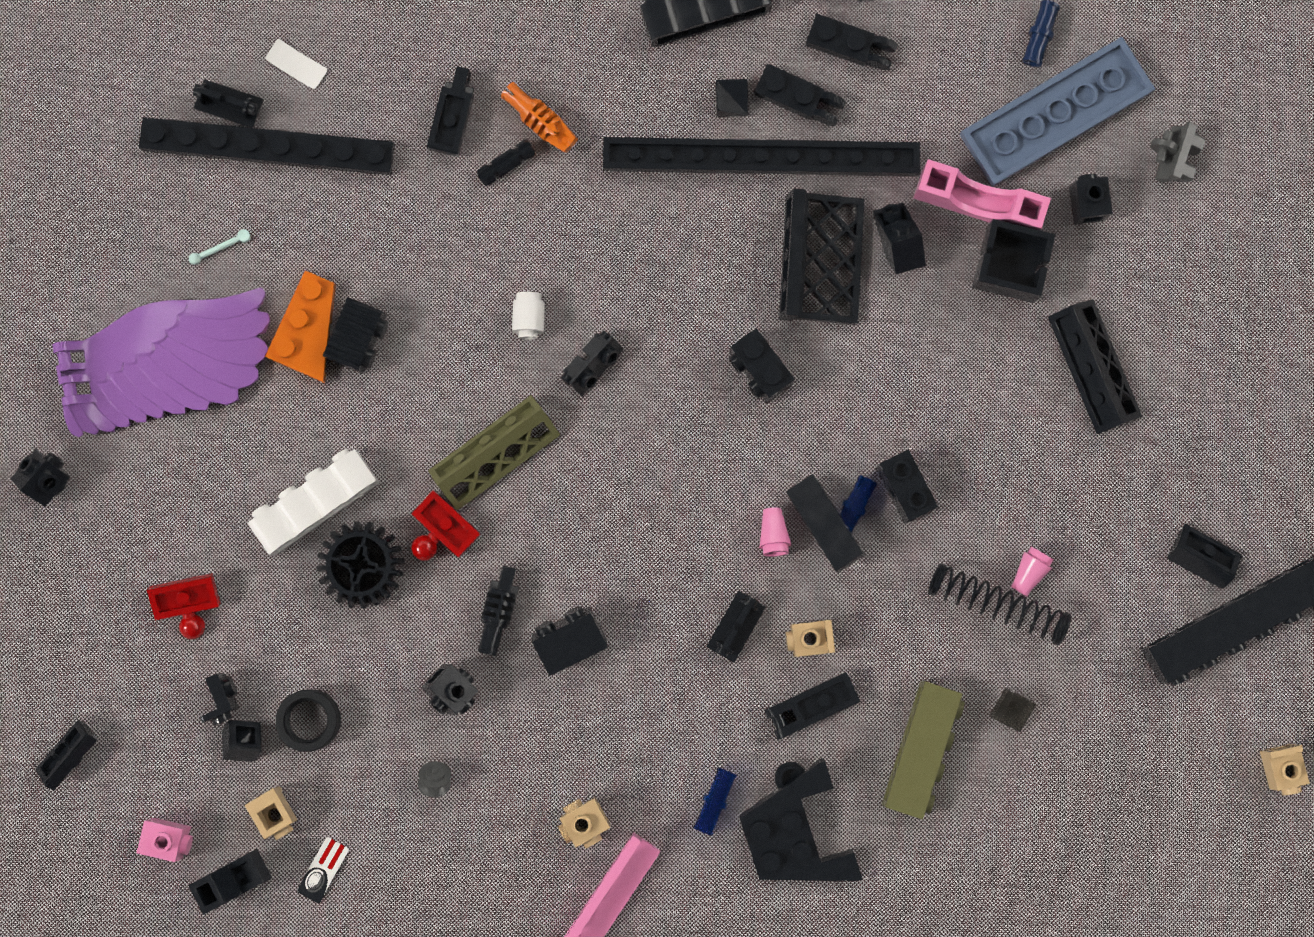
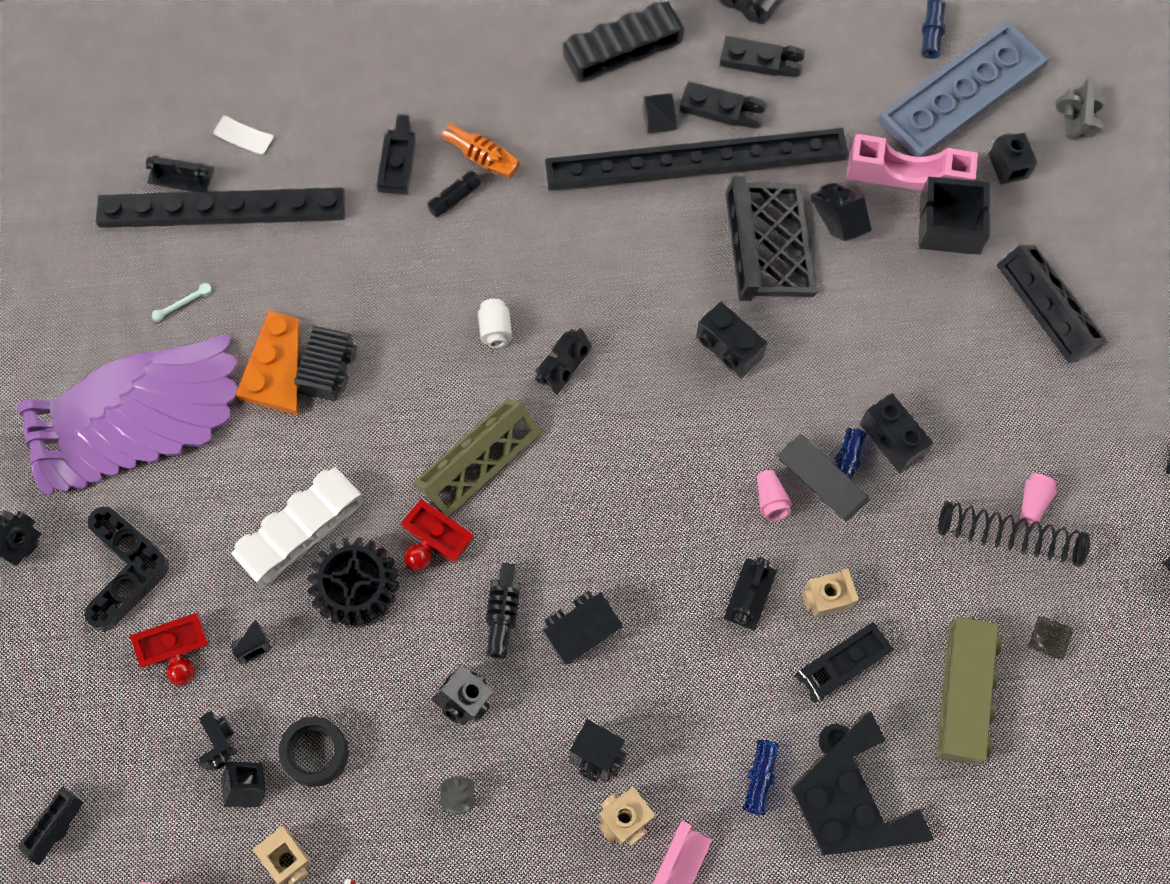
camera: 10 degrees left, 15 degrees down
none -> black beam [84,507,169,631]
none -> black slope [231,620,272,665]
none -> black brick [569,719,627,783]

